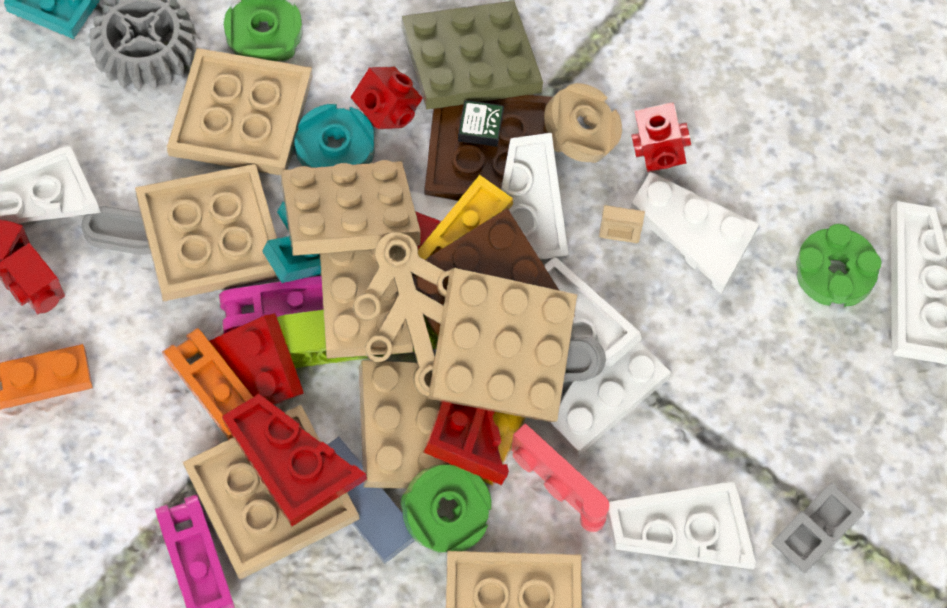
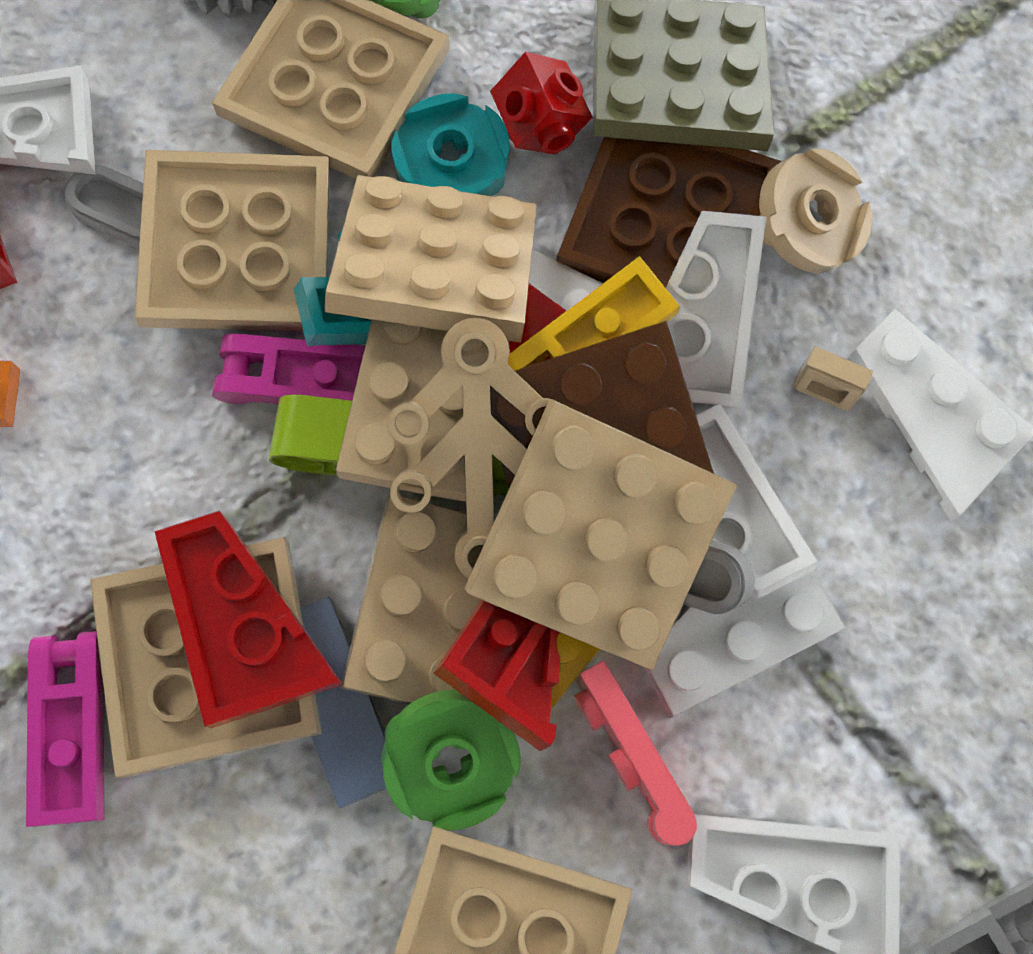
camera: 15 degrees right, 10 degrees up
orange plate [162,328,253,440] -> none
red wing [209,313,304,405] -> none
tile [458,100,504,147] -> none
red brick [631,102,691,172] -> none

